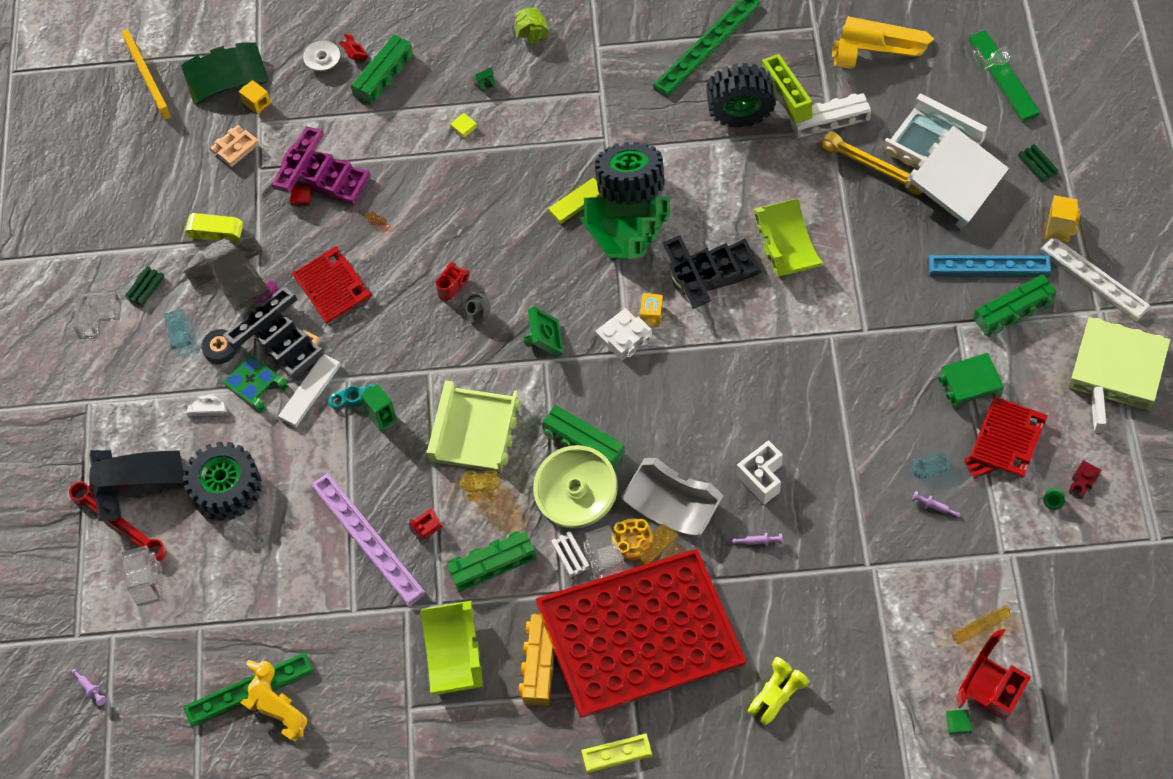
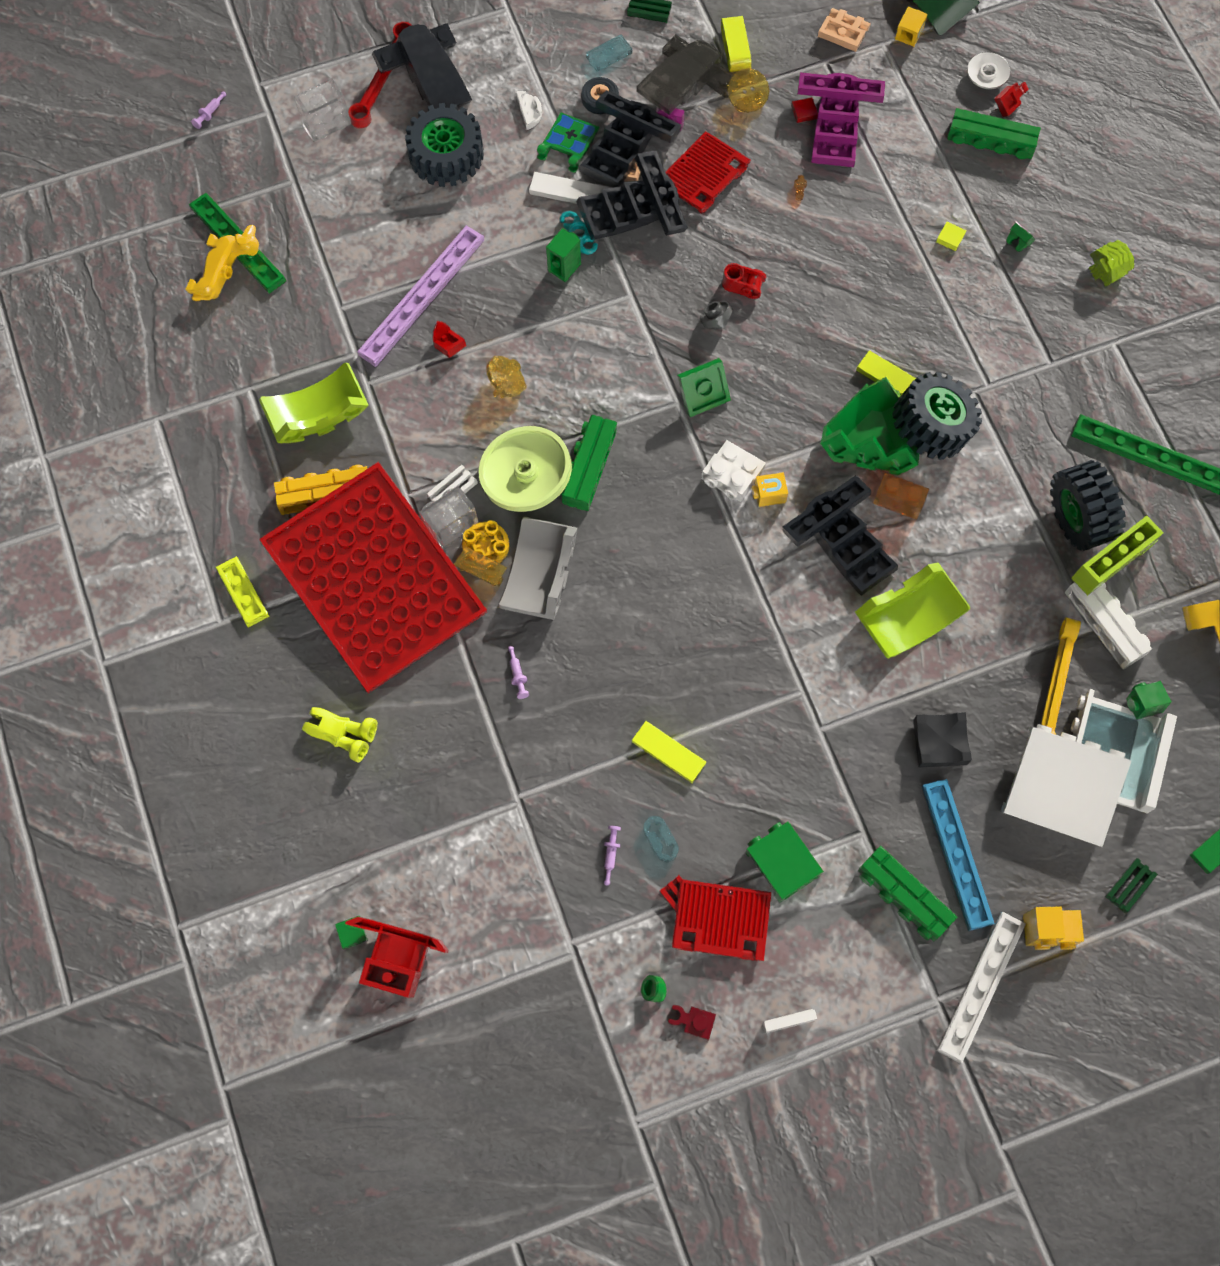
camera: 70 degrees right, 10 degrees up
yellowish green panel [427,380,521,473] -> none
green brick [447,531,536,593] -> none
white brick [736,440,783,505] -> none
clear yellow axle [952,606,1012,644] -> none
yellowish green panel [1068,317,1170,411] -> none
none -> black slope [576,151,688,240]
none -> neon yellow tile [632,721,706,783]
none -> clear yellow plate [727,68,770,113]
none -> clear orange brick [873,473,929,520]
none -> black brick [913,712,972,768]
none -> green brick [1126,681,1171,720]

